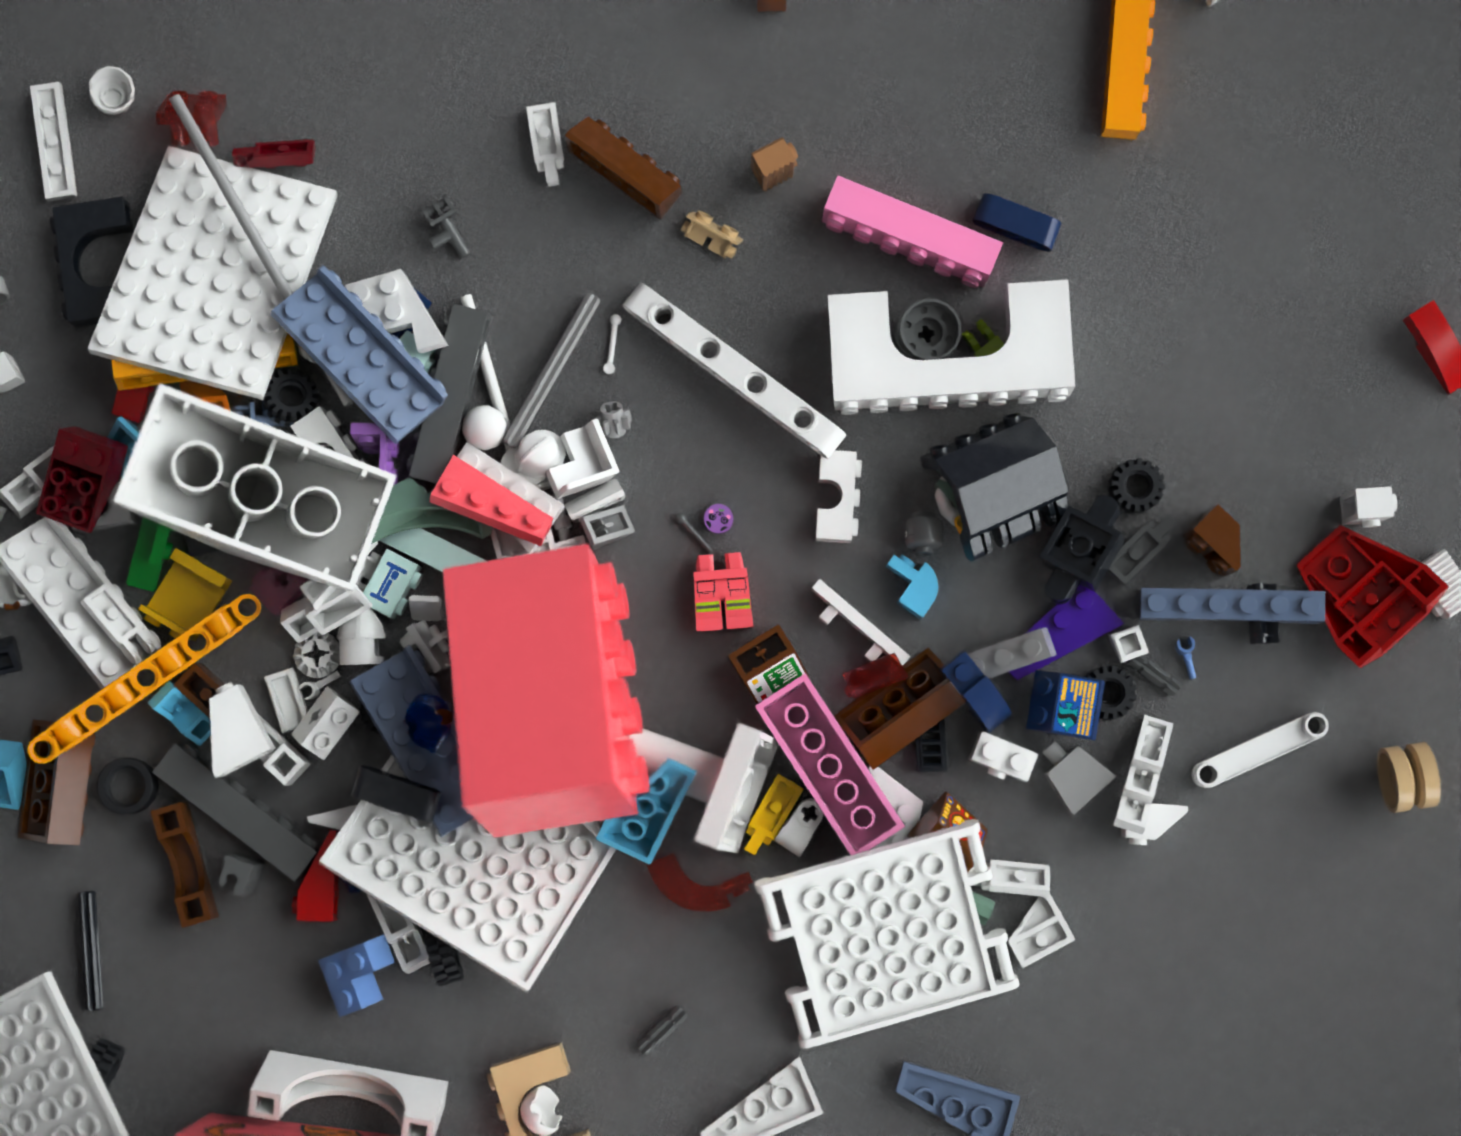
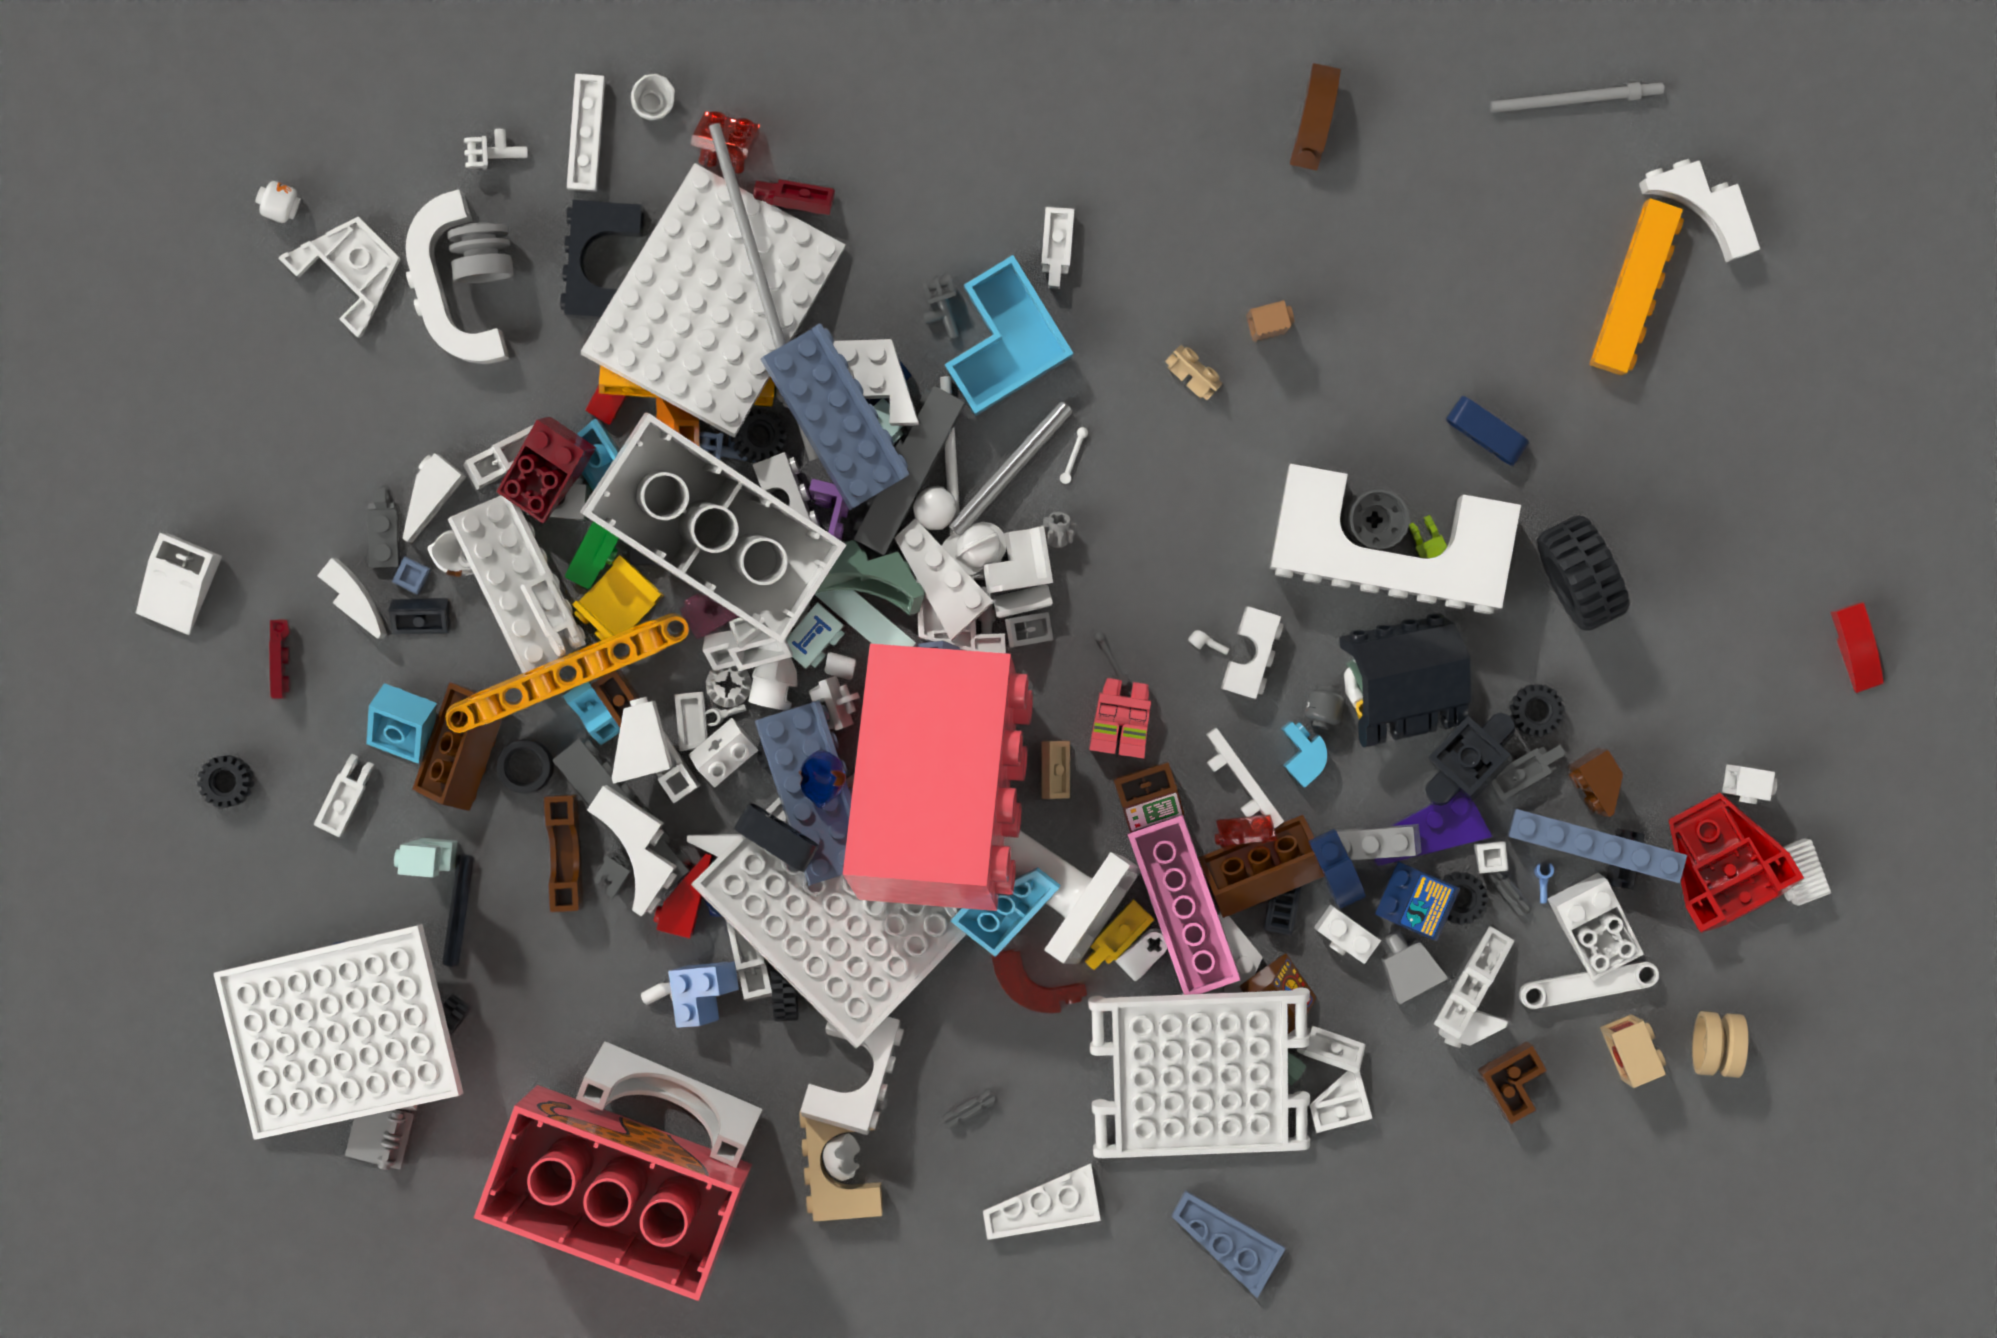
camera: 15 degrees right, 5 degrees up
coral wing [429,455,553,546] -> none
reddish brown slope [565,116,682,220] -> none
white beam [622,282,846,459] -> none
medium lavender tile [704,504,733,534] -> none
bright pink brick [822,176,1003,288] -> none
none -> light aqua arch [394,838,458,877]
none -> white arch [587,785,677,917]
none -> white arm [641,982,672,1005]
none -> white arch [800,1016,904,1135]
none -> medium azure piece [945,255,1073,416]
none -> tan plate [1042,741,1070,799]
none -> white hand [1188,630,1229,654]
none -> reddish brown brick [1477,1041,1547,1124]
none -> black tyre [1536,515,1630,631]
none -> white slope [1548,873,1644,981]
none -> tan piece [1600,1014,1666,1088]

